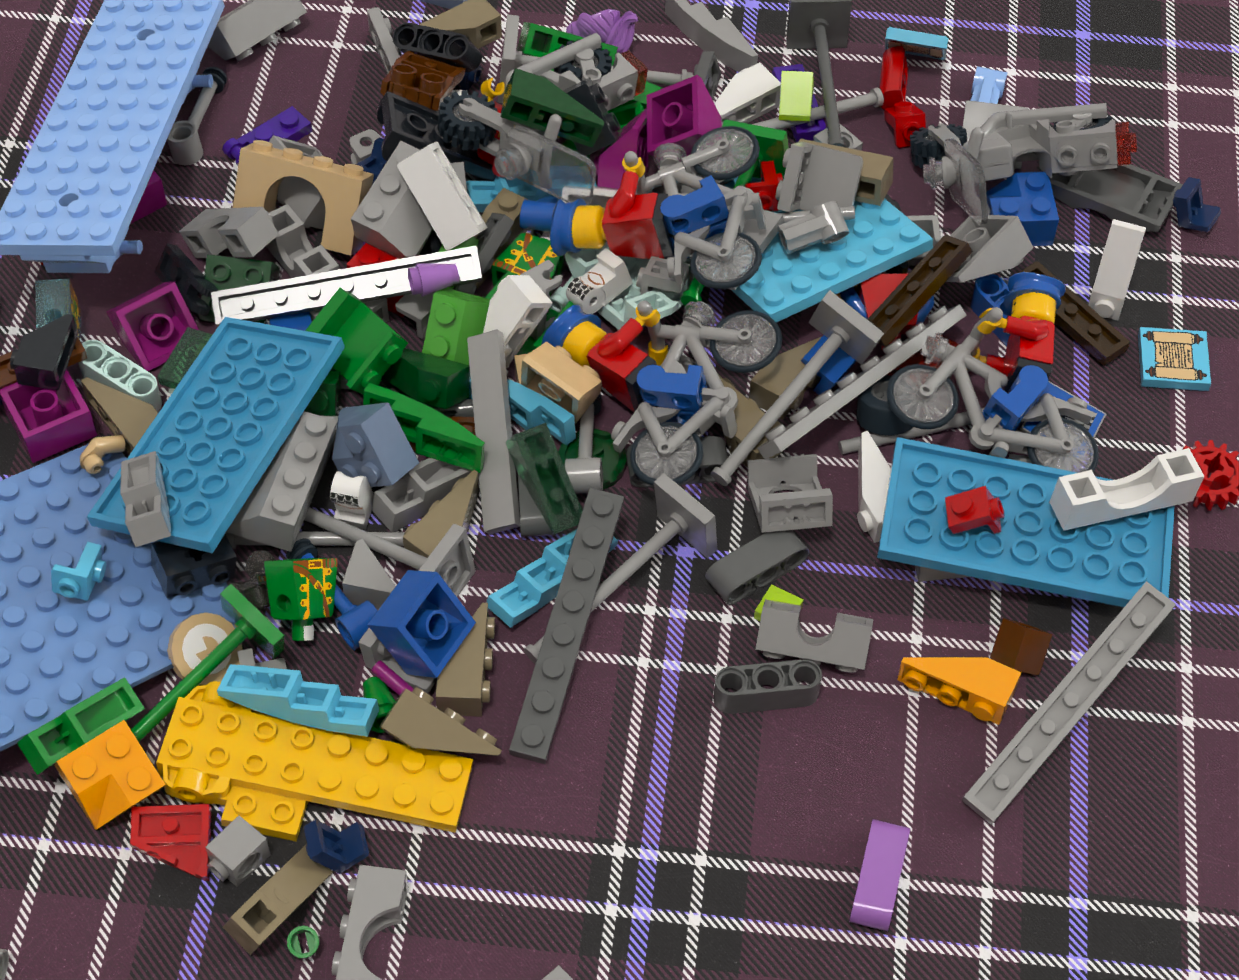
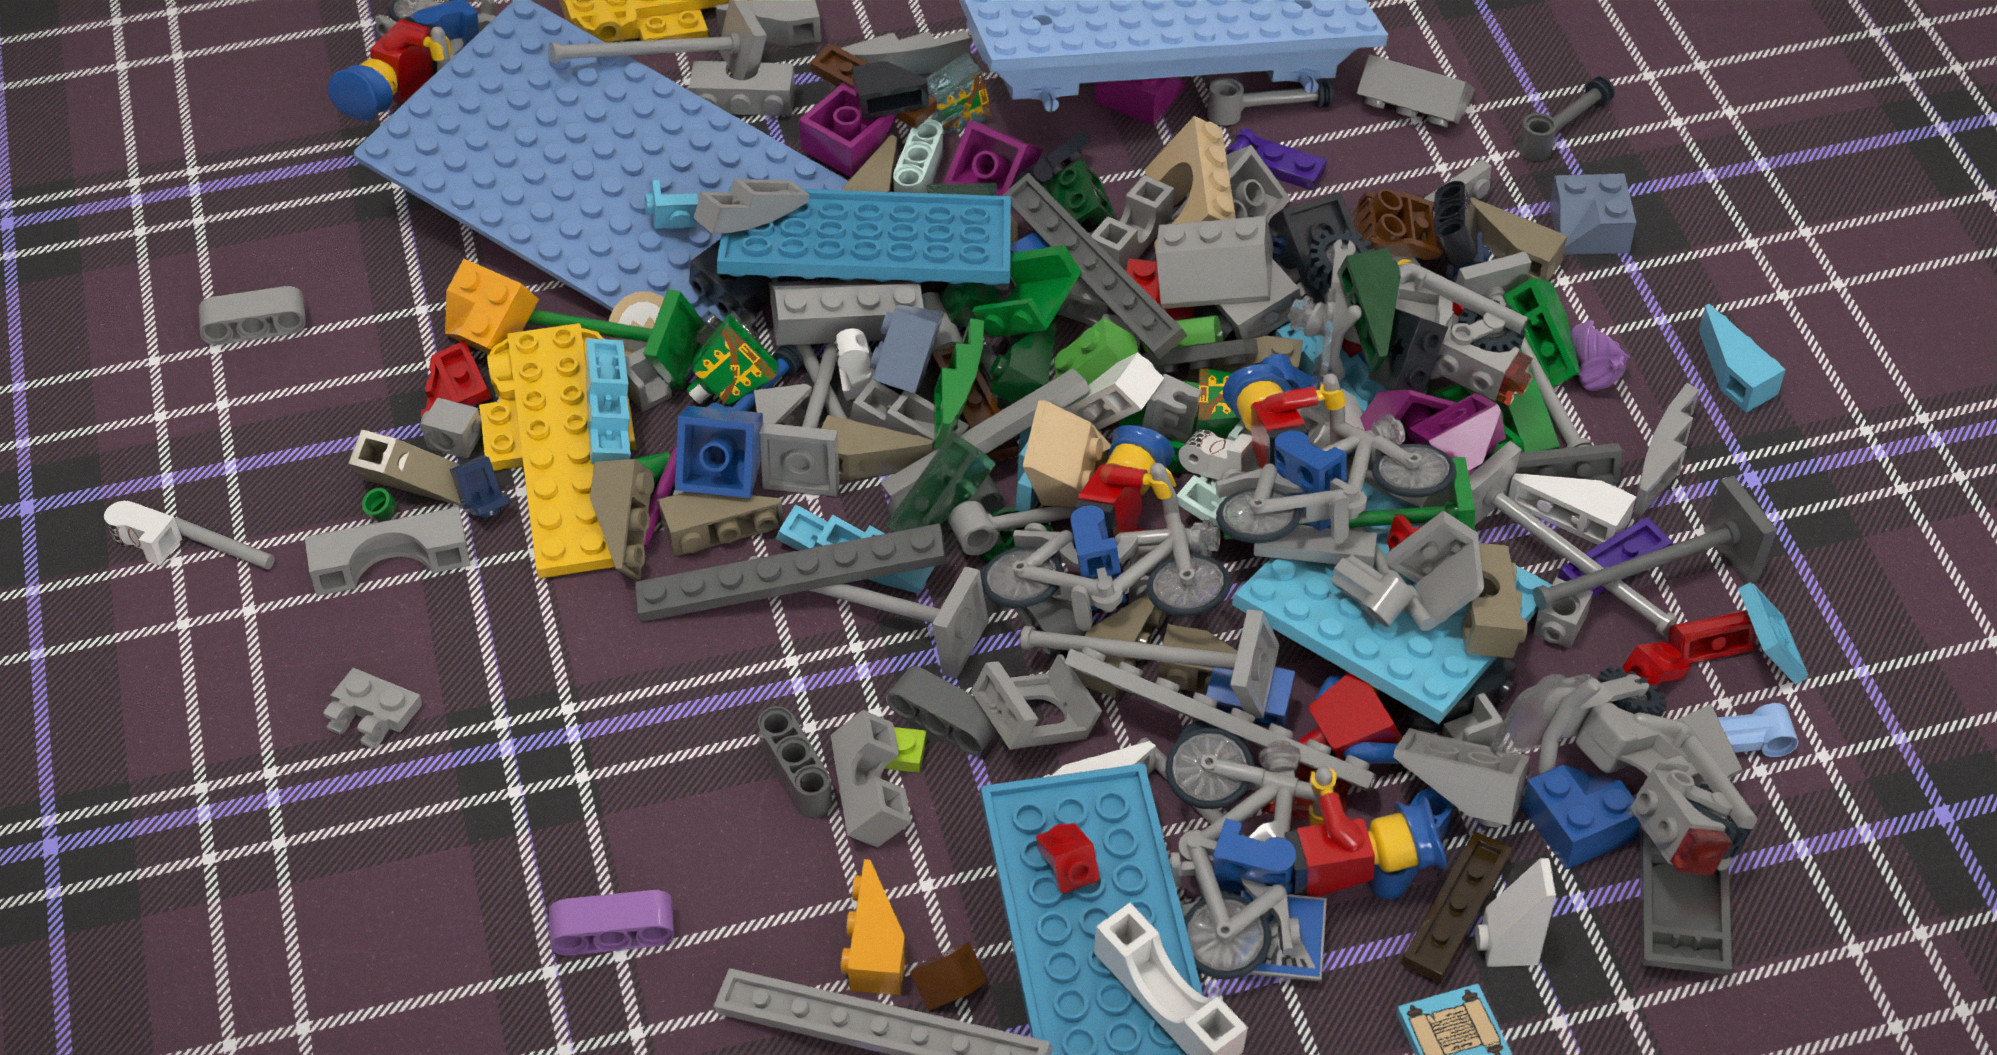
camera: 70 degrees right, 5 degrees down
green slope [17,677,145,775] -> none
tan arm [80,435,125,474] -> none
light grey arch [179,207,279,258] -> none
white panel [397,142,488,251] -> none
medium lavender cone [408,263,459,297] -> none
lime slope [779,71,814,121] -> none
dark brown plate [867,234,973,347] -> none
dark blue bracket [1173,177,1221,232] -> none

